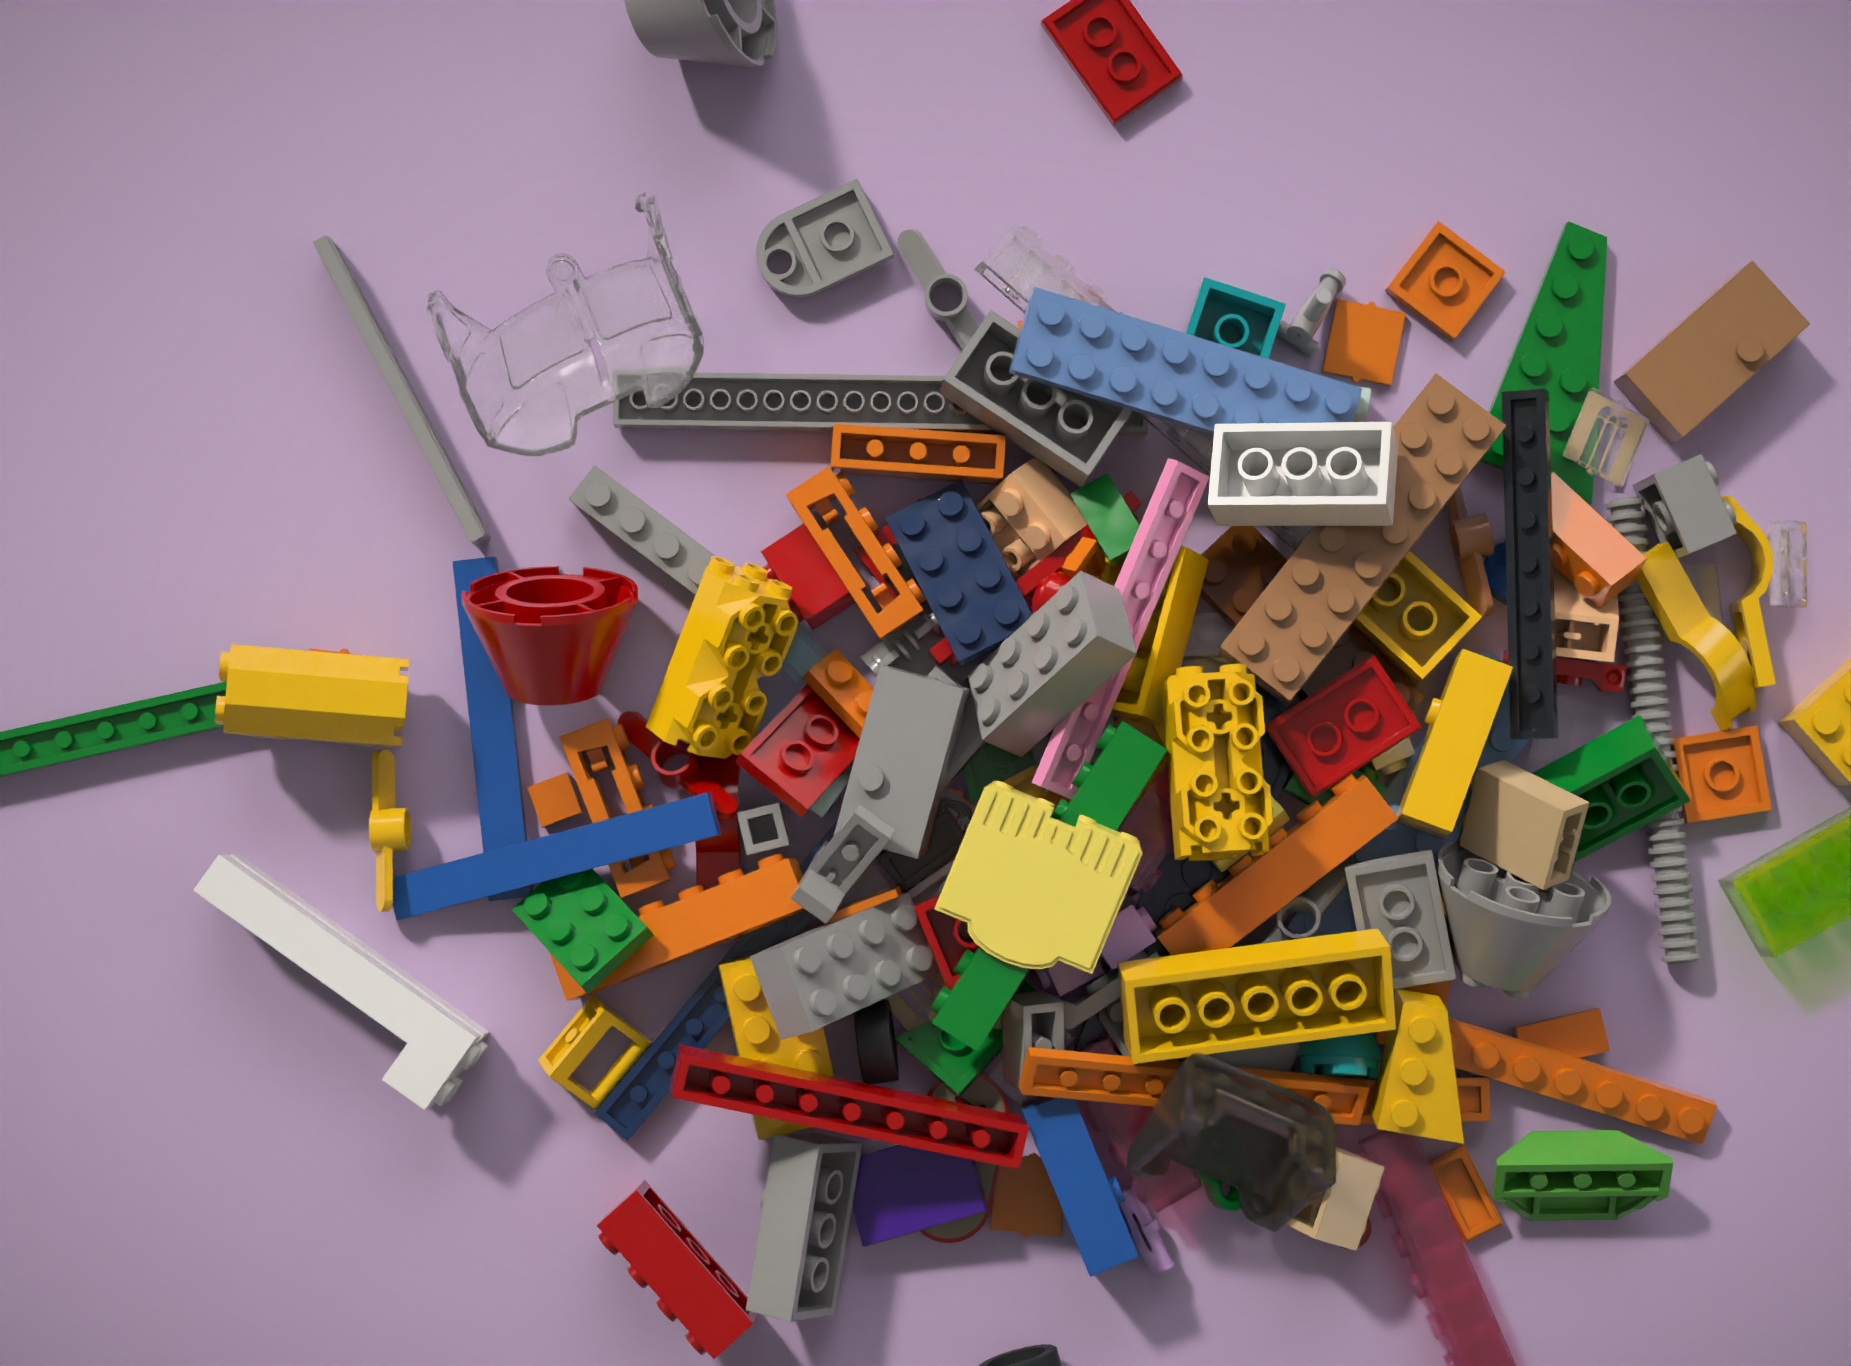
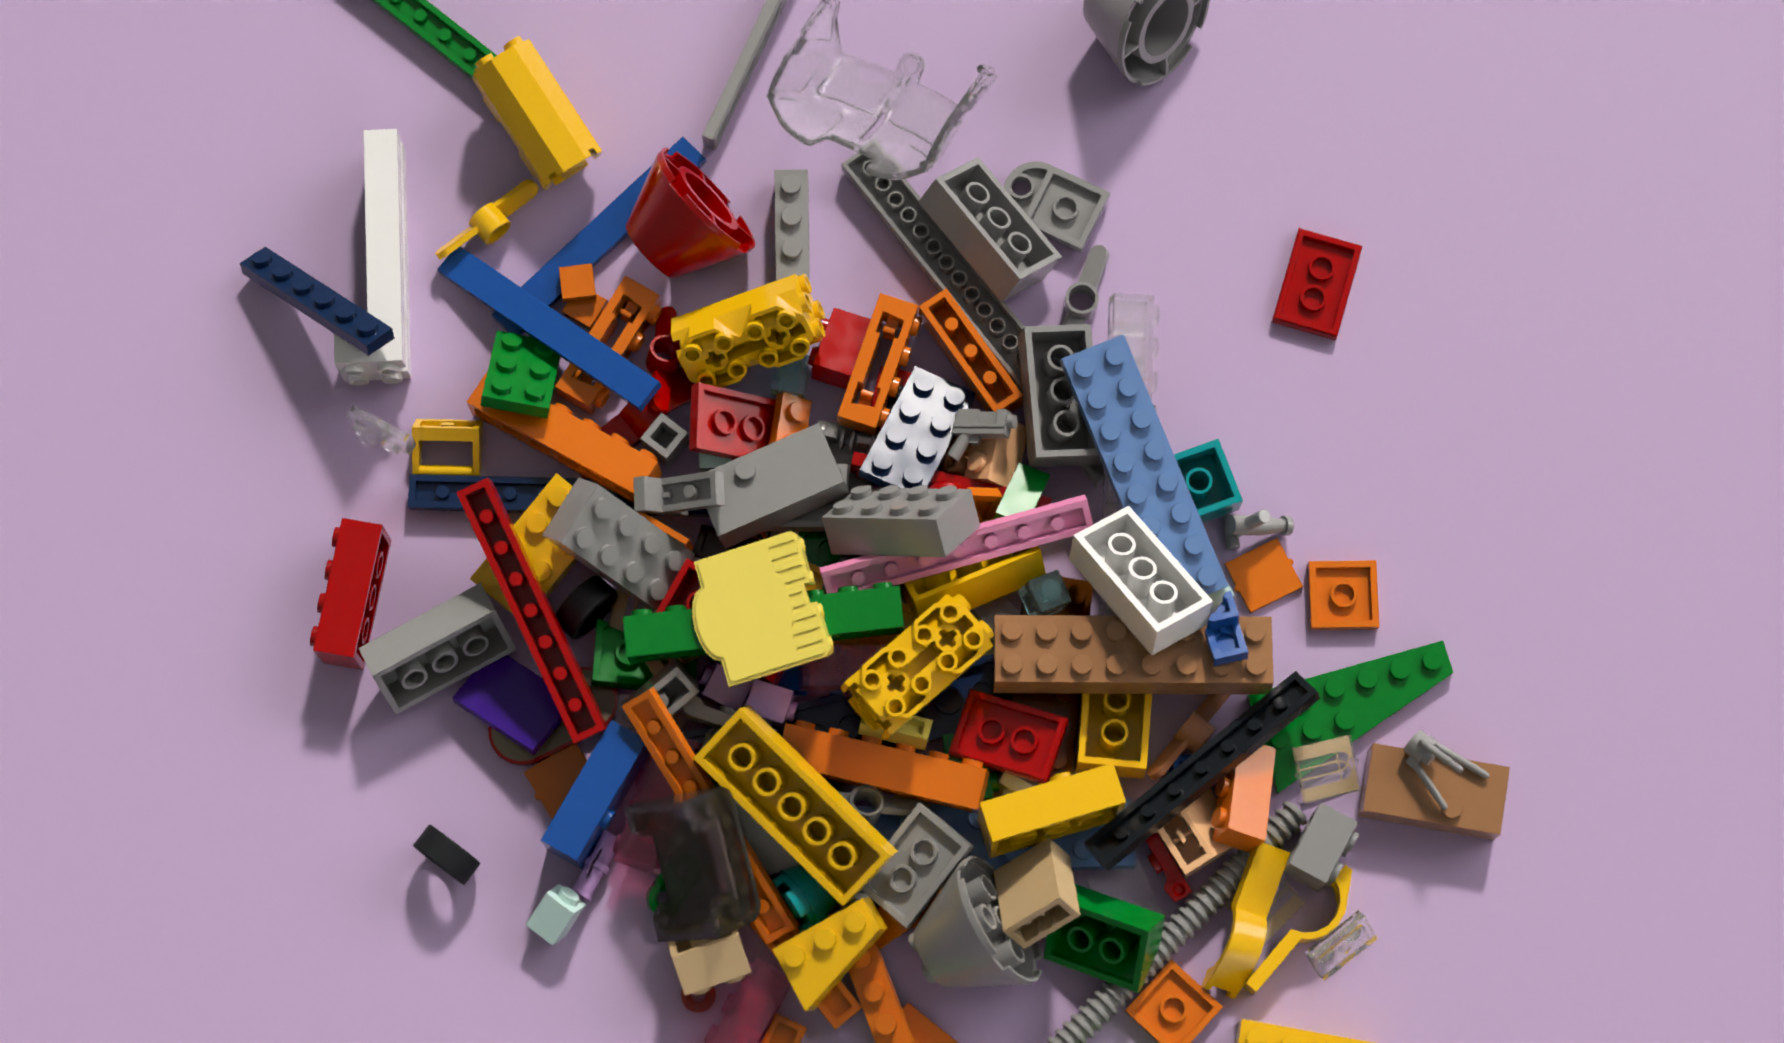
camera: 50 degrees right, 10 degrees down
none -> dark blue plate [240,247,394,356]
none -> clear plate [346,404,416,456]
none -> light aqua brick [526,884,586,946]
none -> orange tile [559,263,596,302]
none -> light grey brick [918,157,1062,302]
none -> light grey piece [947,409,1018,461]
none -> clear light blue brick [1018,569,1072,615]
none -> blue slope [1205,591,1248,666]
none -> light grey plant [1403,730,1489,810]

